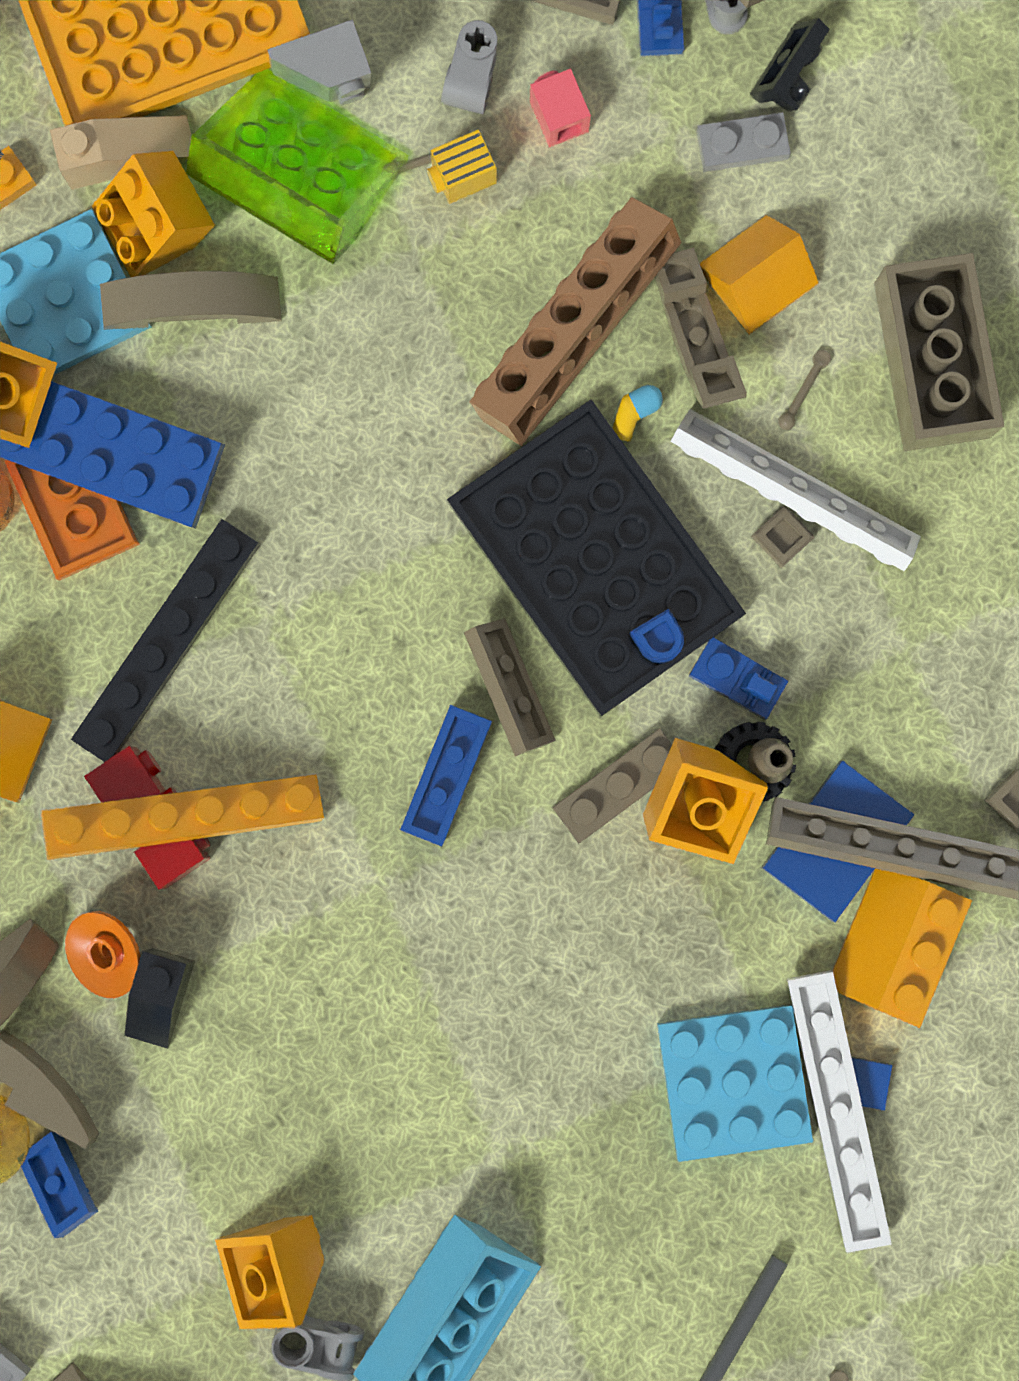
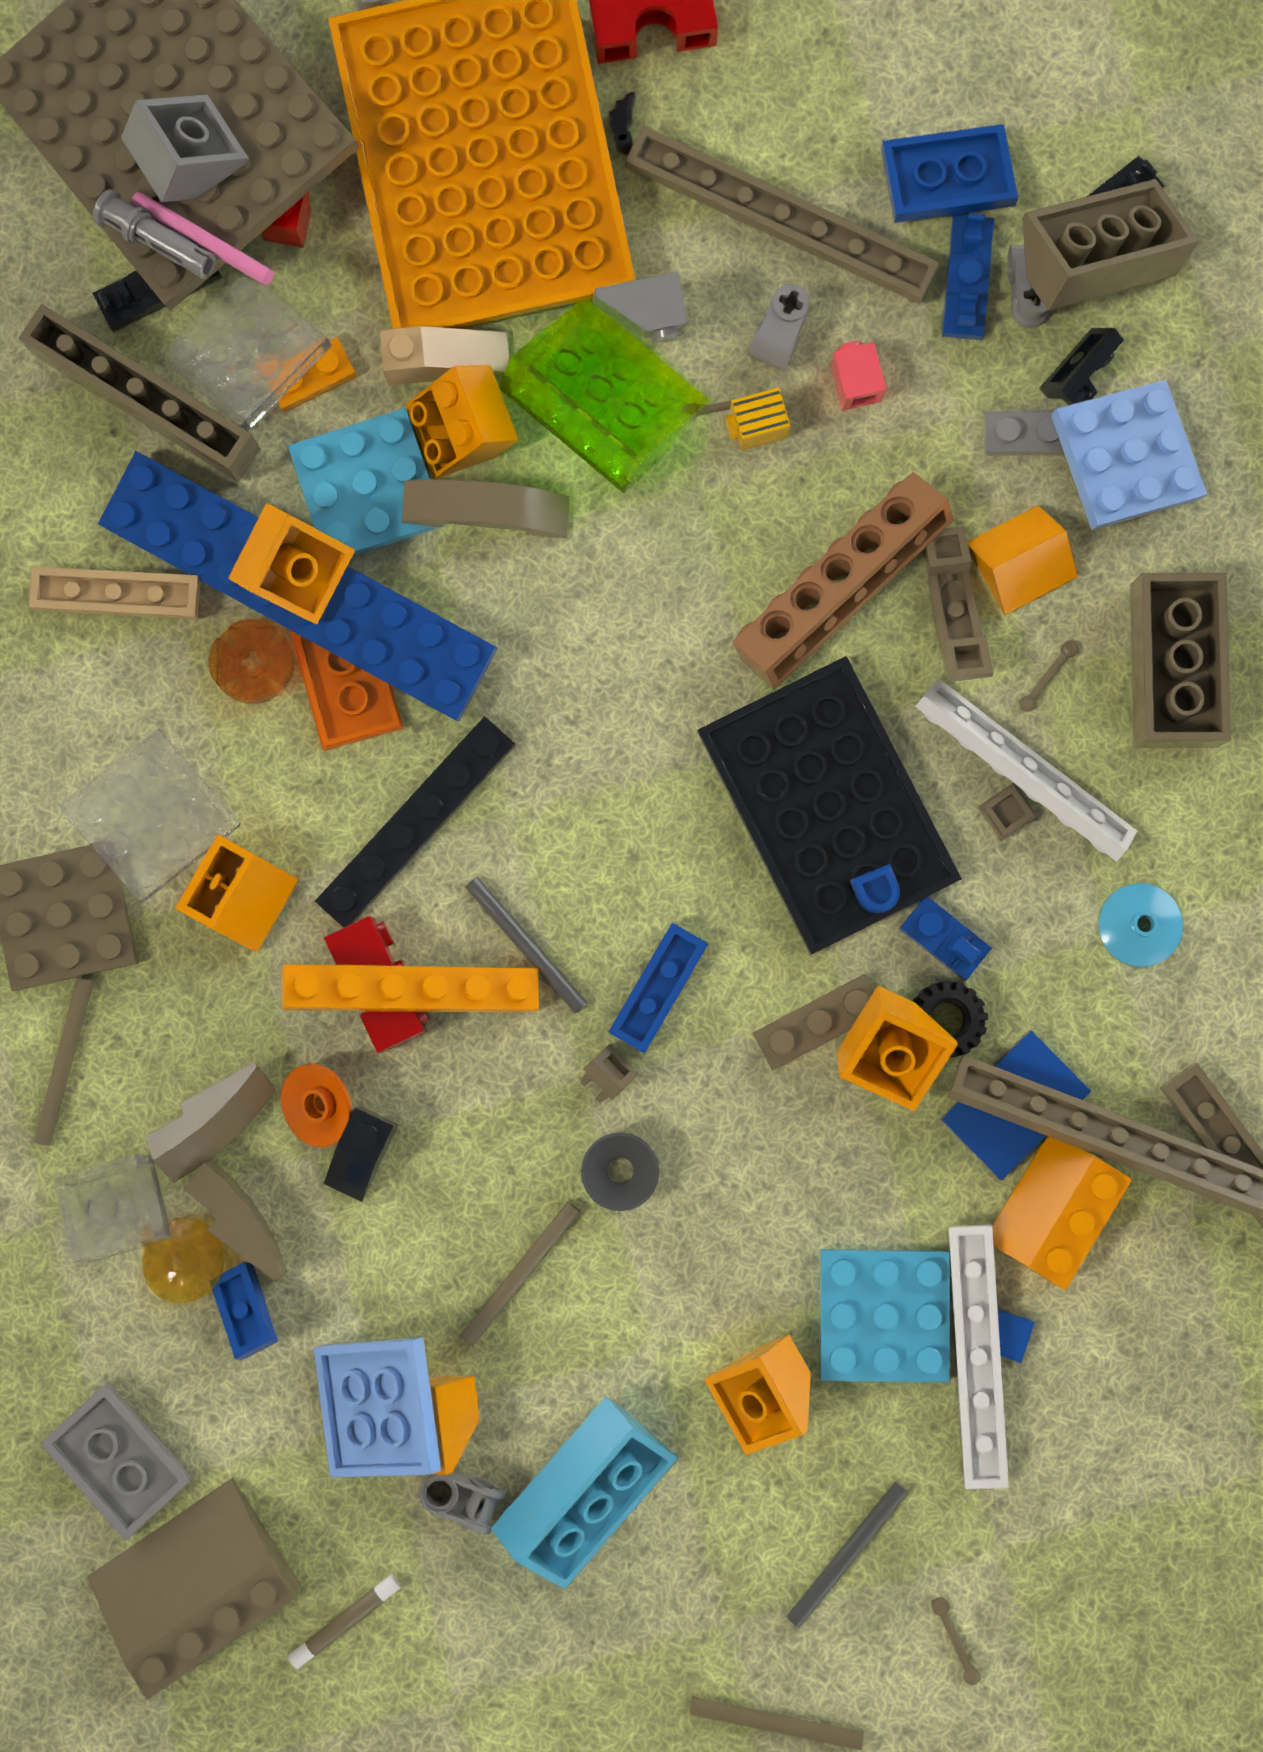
camera: 15 degrees right, 0 degrees up
dark tan plate [464,618,556,757] -> none
arm [612,385,663,442] -> none
dark tan cone [748,738,793,783] -> none
none -> light blue plate [313,1337,441,1478]
none -> dark tan bar [460,1201,580,1346]
none -> dark grey bar [465,876,588,1013]
none -> dark tan tile [580,1044,639,1102]
none -> dark grey piece [581,1132,659,1211]
none -> light orange slope [704,1334,811,1455]
none -> light blue plate [1051,380,1207,530]
none -> medium azure dish [1099,883,1183,967]

